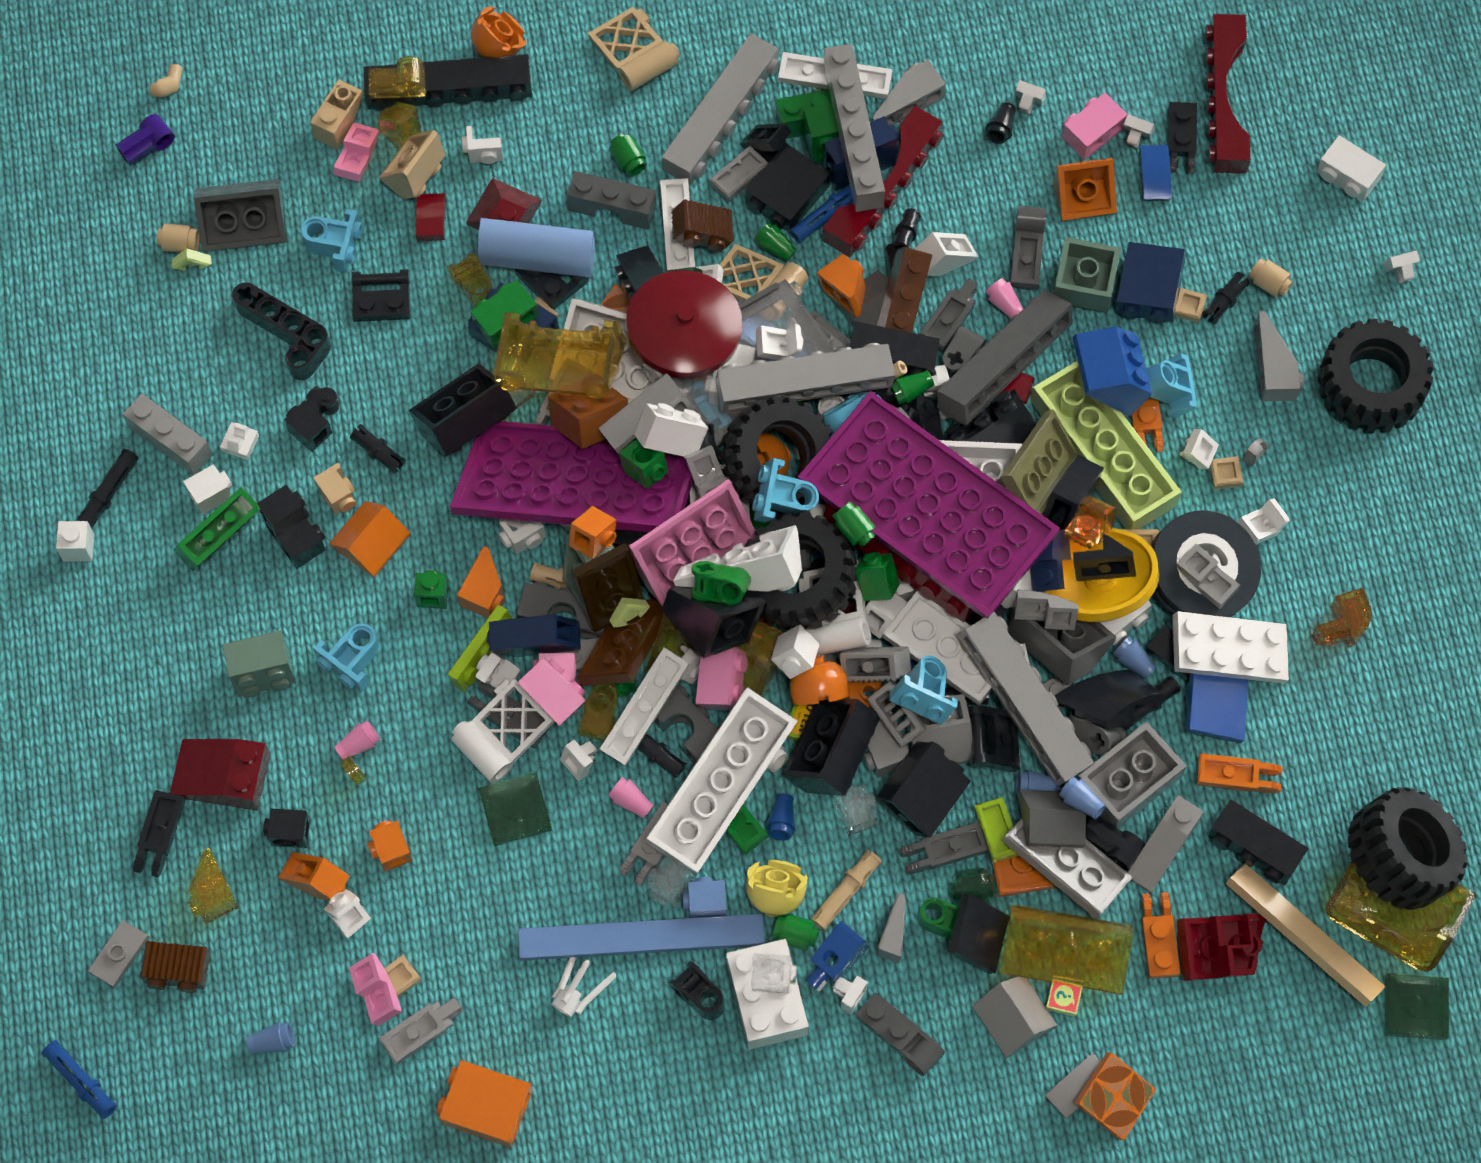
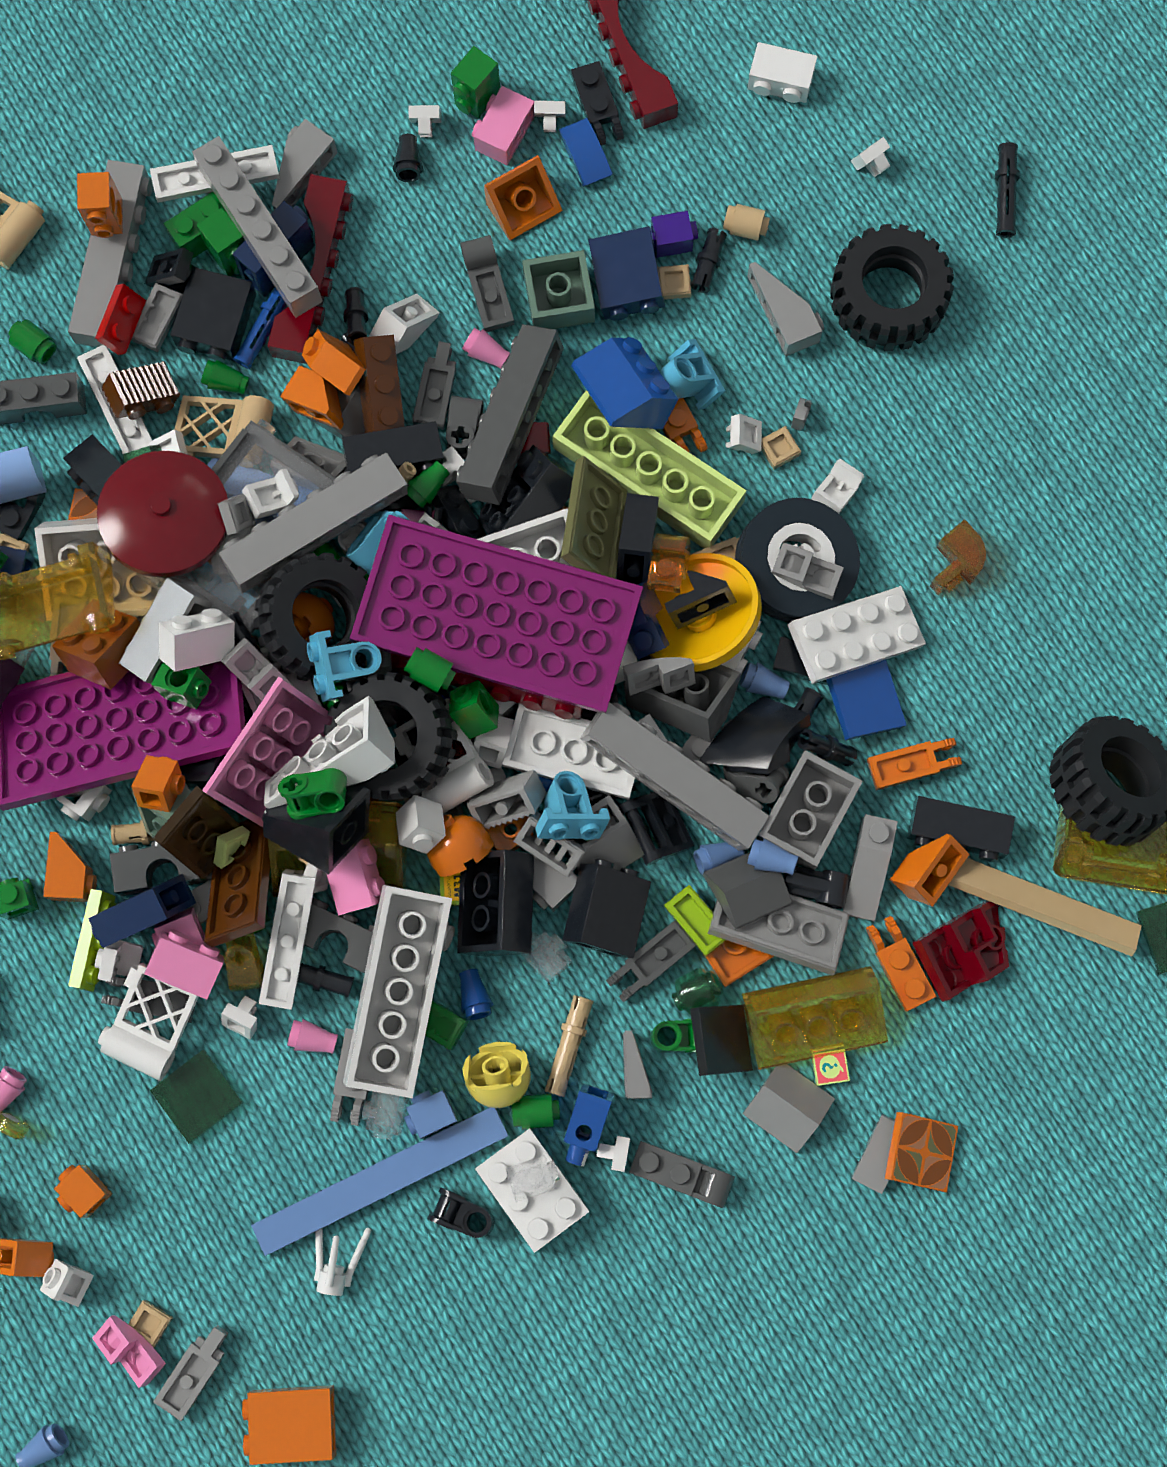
camera: 20 degrees left, 10 degrees up
none -> orange brick [77,172,123,238]
none -> red plate [95,284,147,355]
none -> light grey tile [218,494,253,535]
none -> orange slope [302,329,366,396]
none -> green brick [451,46,500,119]
none -> dark purple brick [651,210,698,258]
none -> black pin [797,728,857,767]
none -> orange slope [890,834,970,907]

